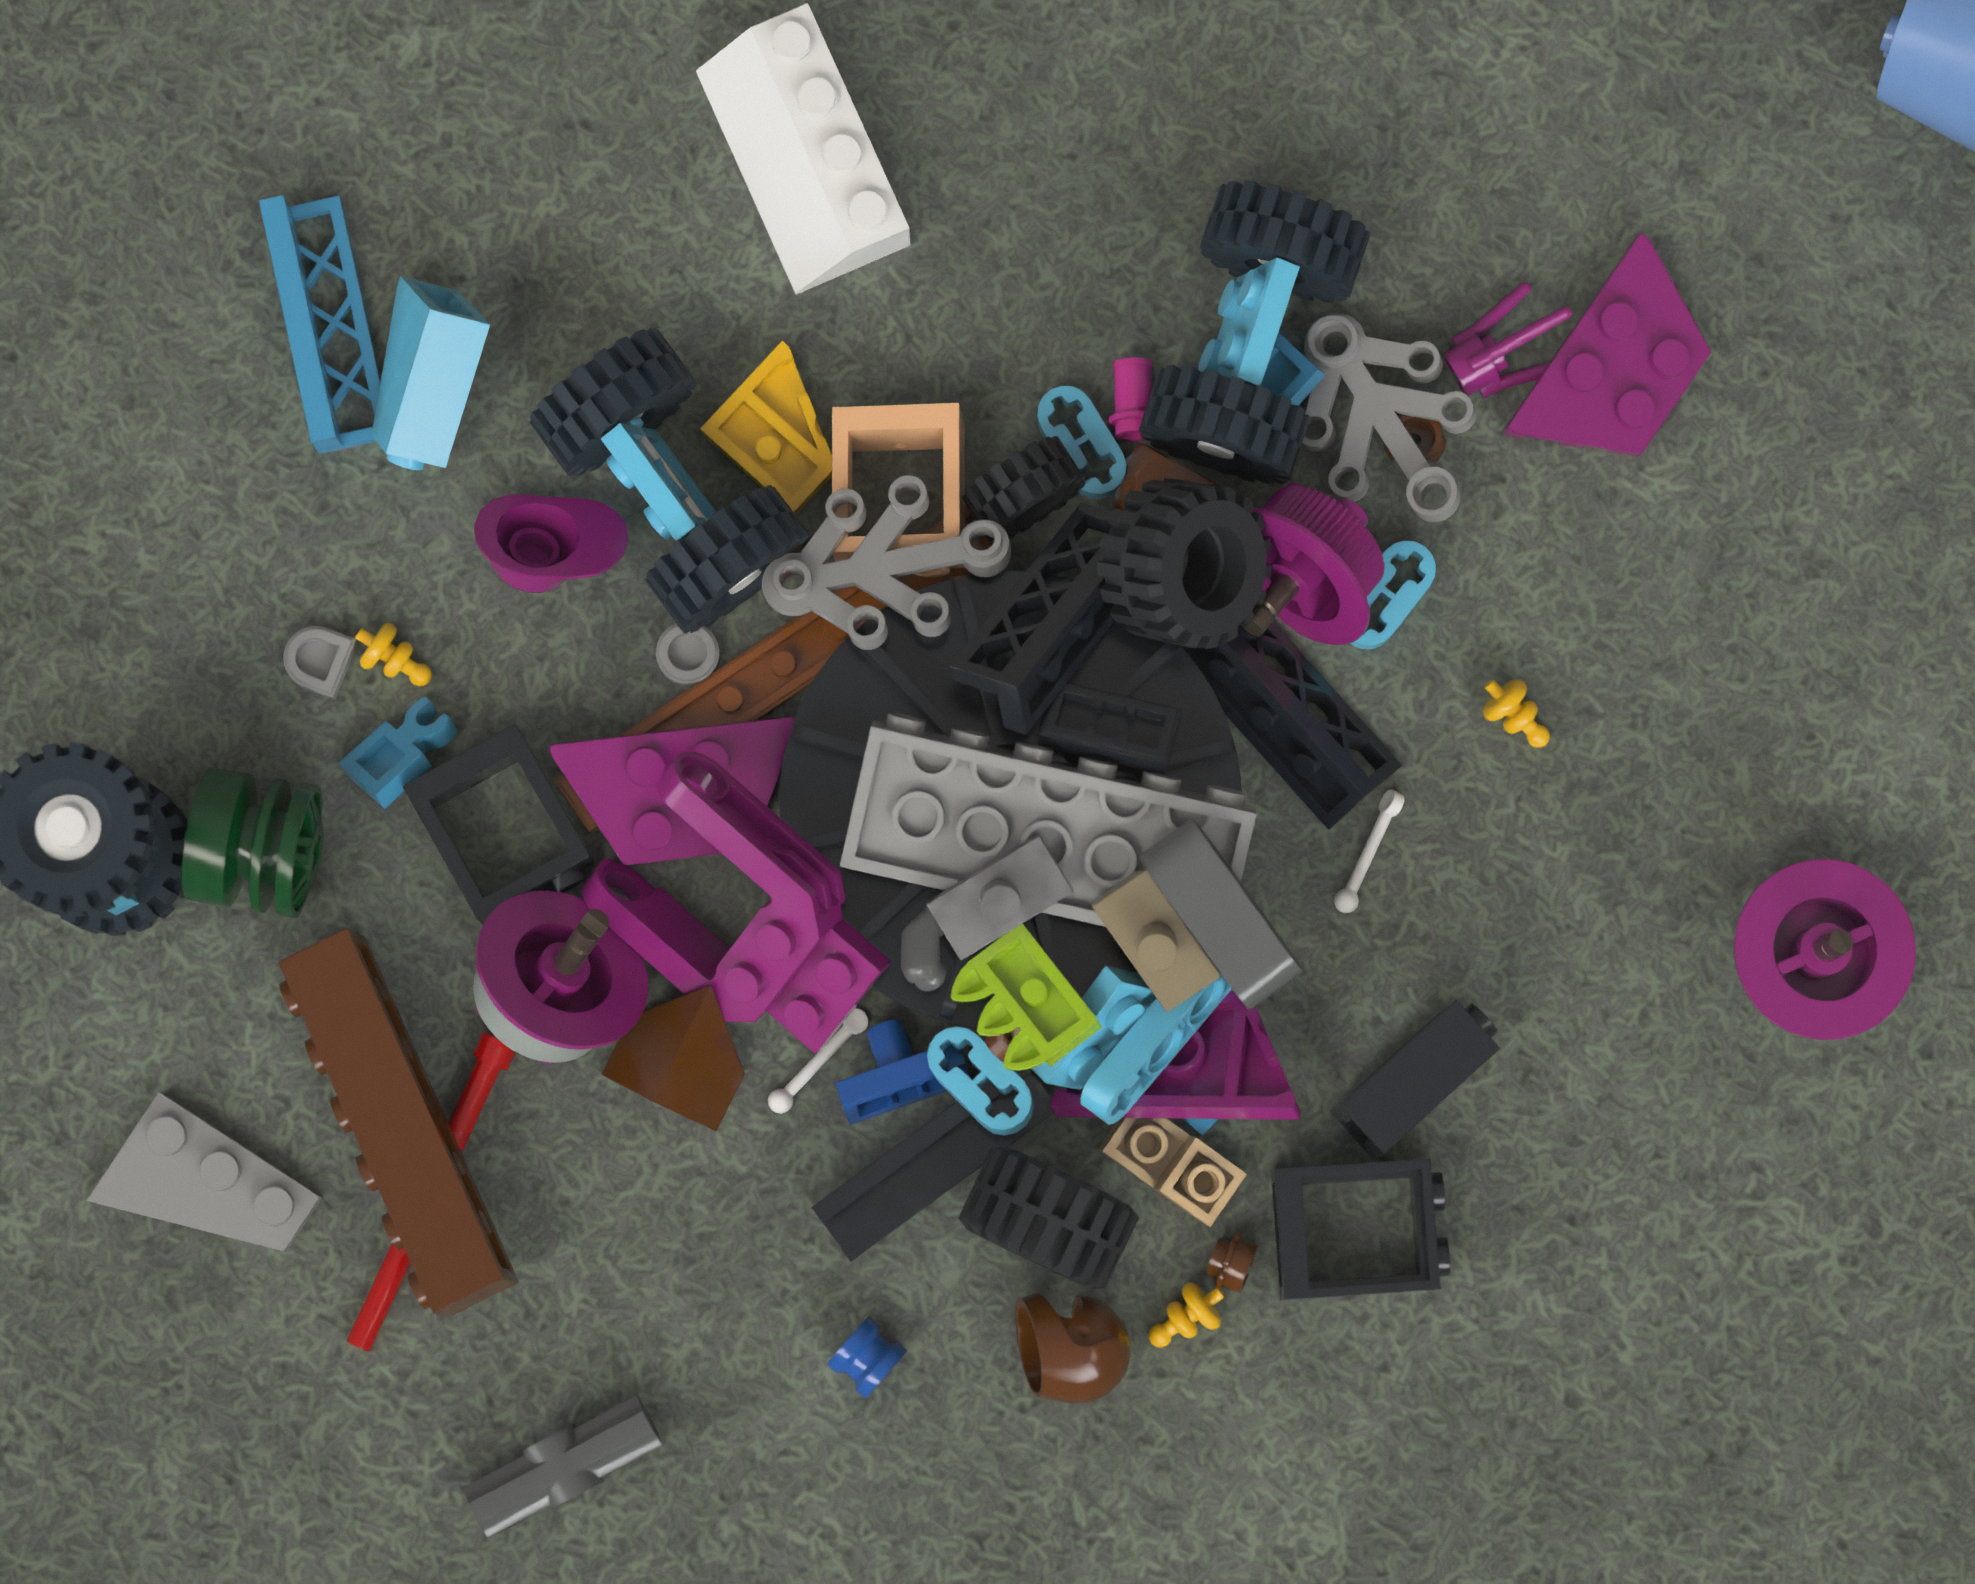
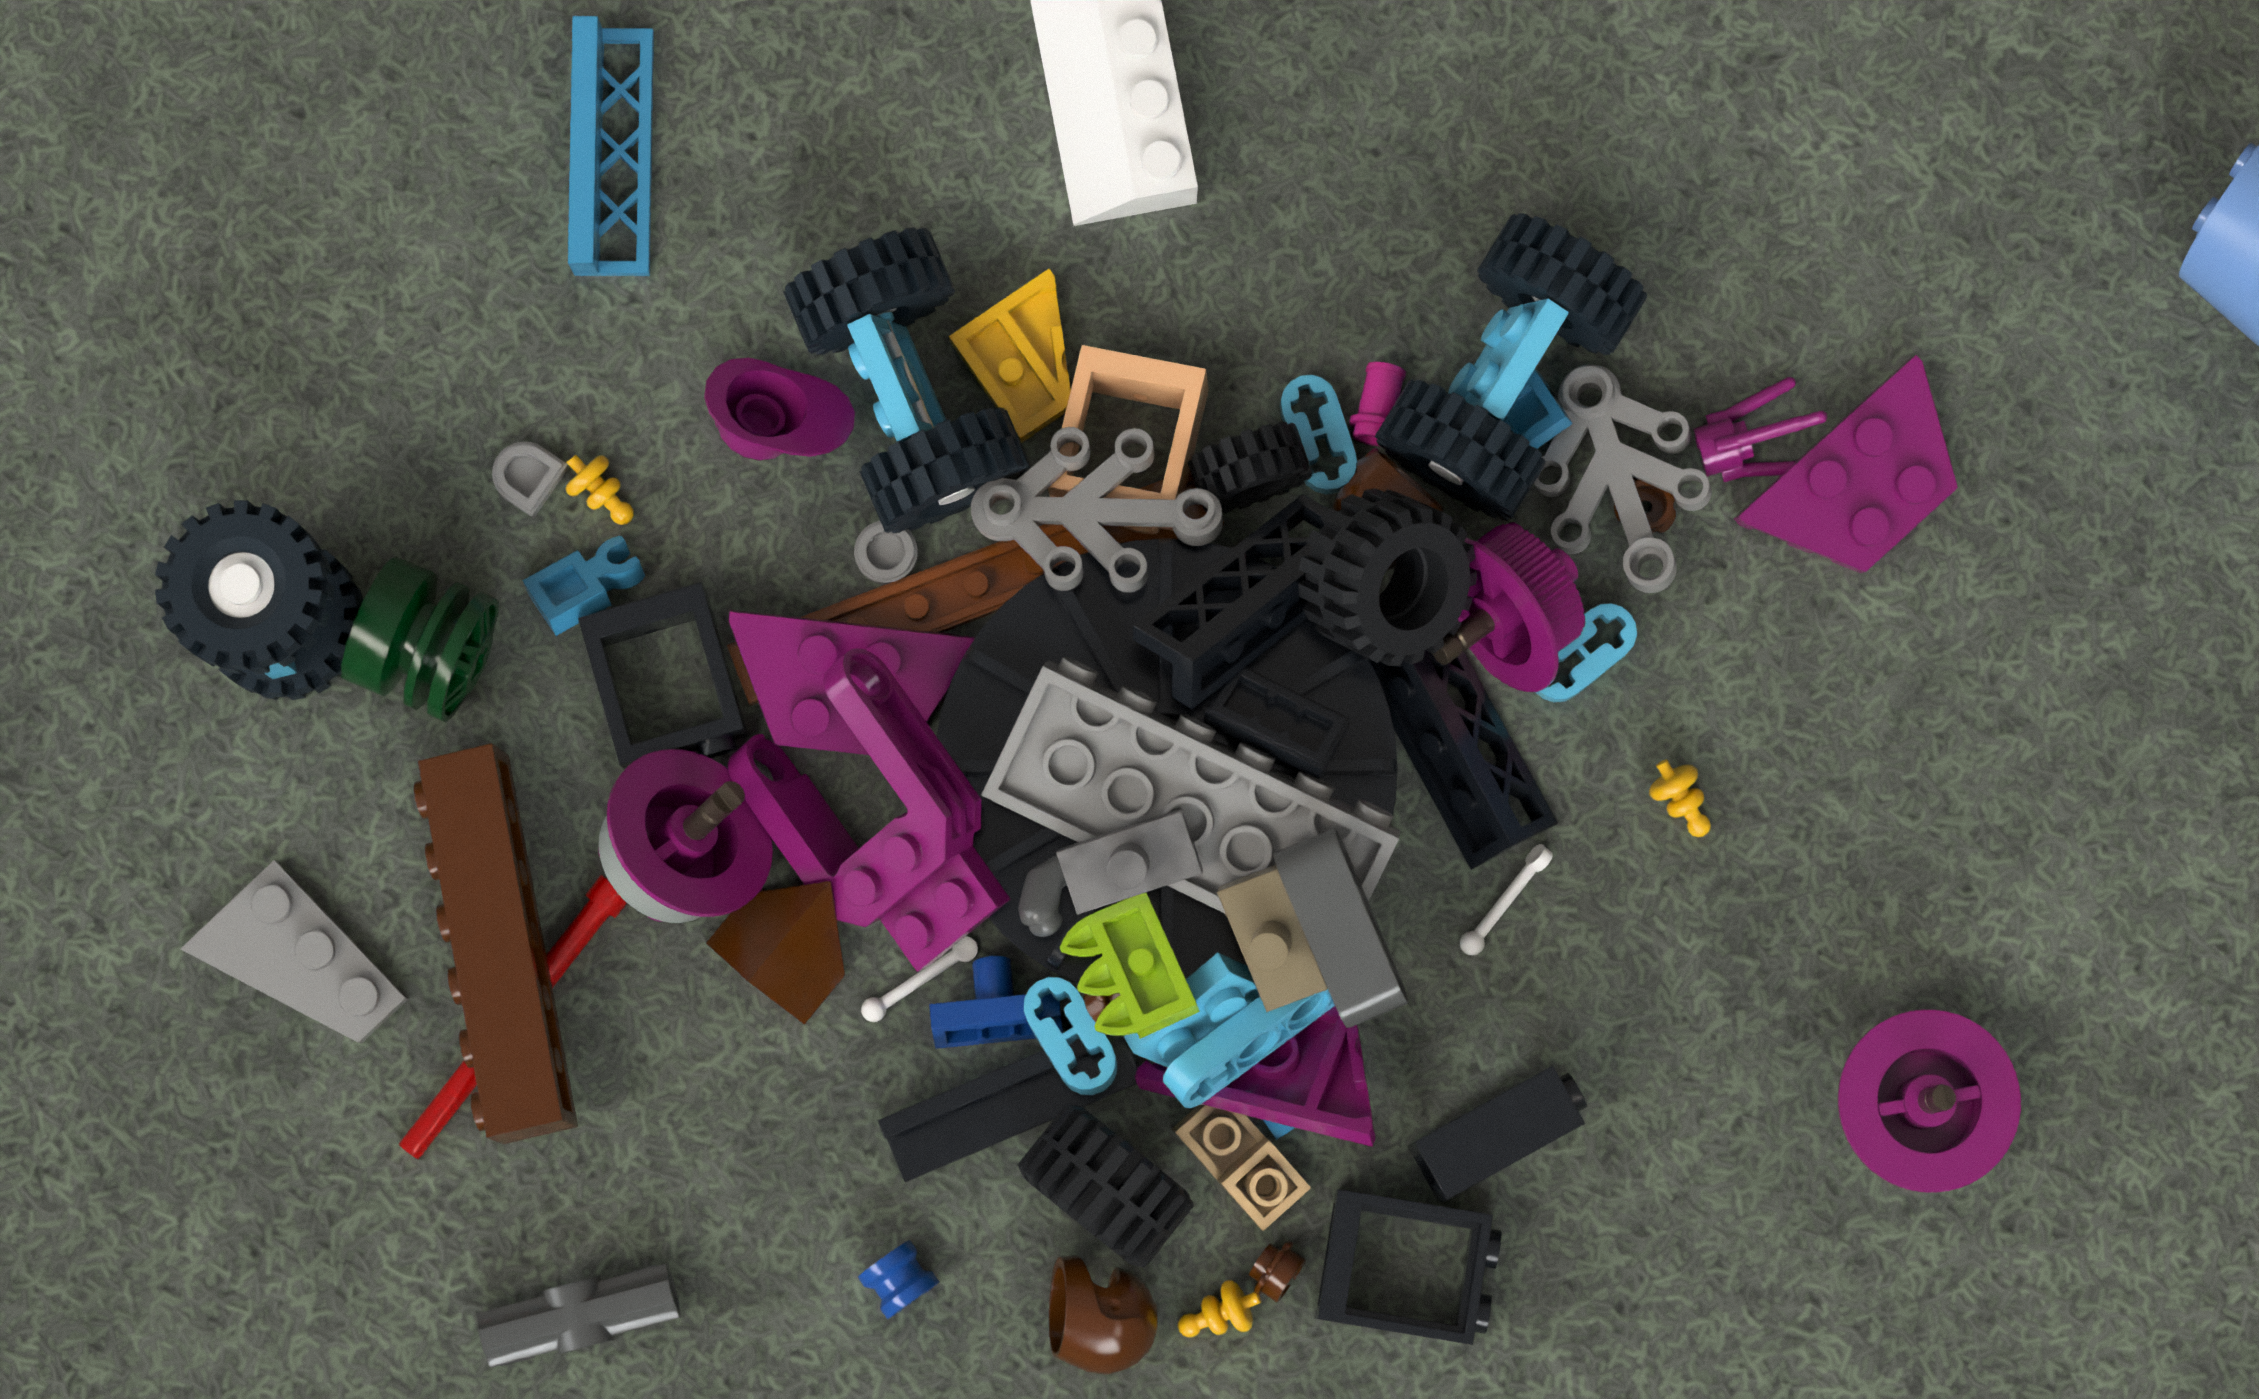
camera: 15 degrees right, 0 degrees up
medium azure slope [372,276,490,470] -> none

